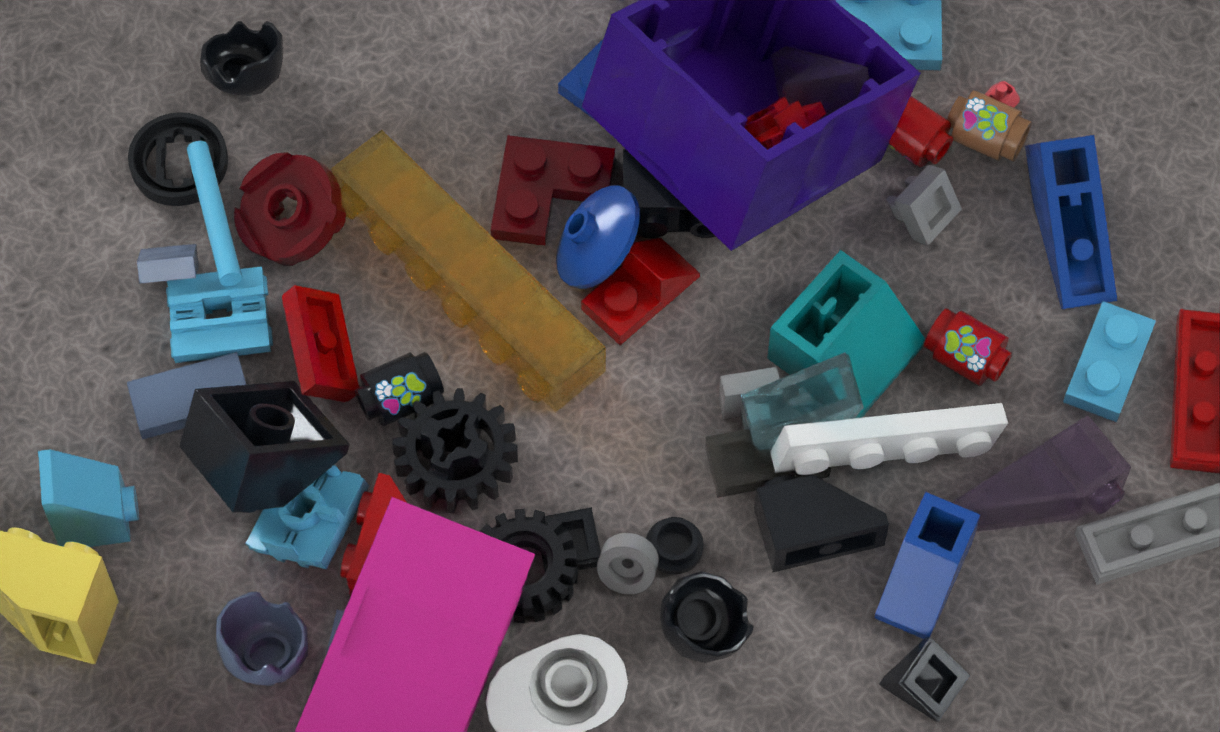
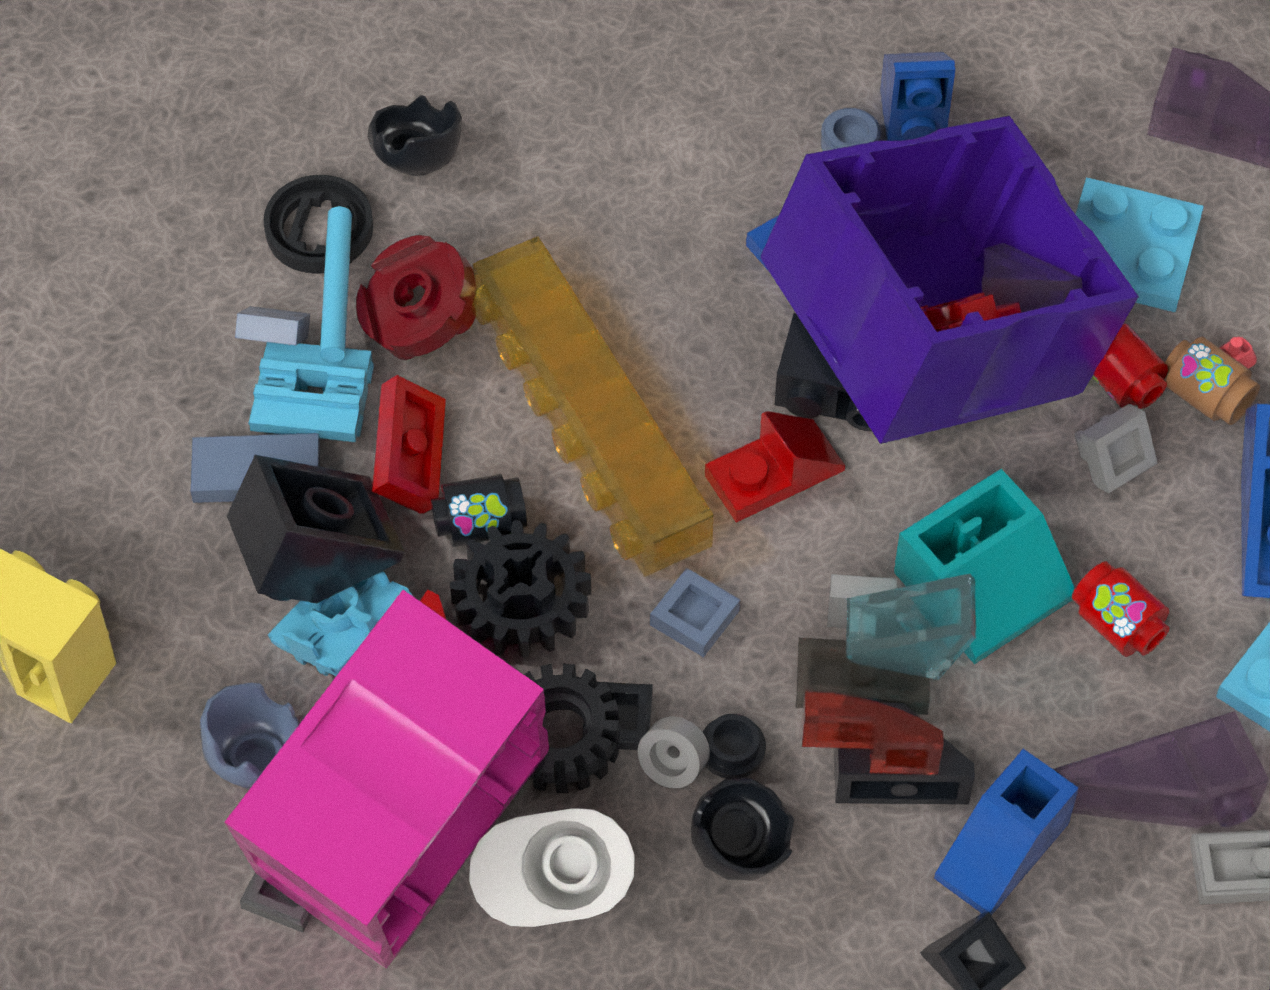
camera: 15 degrees right, 5 degrees down
medium azure slope [38,449,139,547] -> none
dark red plate [490,135,615,246] -> none
blue dish [556,185,640,289] -> none
white plate [770,403,1008,475] -> none
none -> sand blue tile [650,568,740,657]
none -> clear red slope [802,691,944,775]

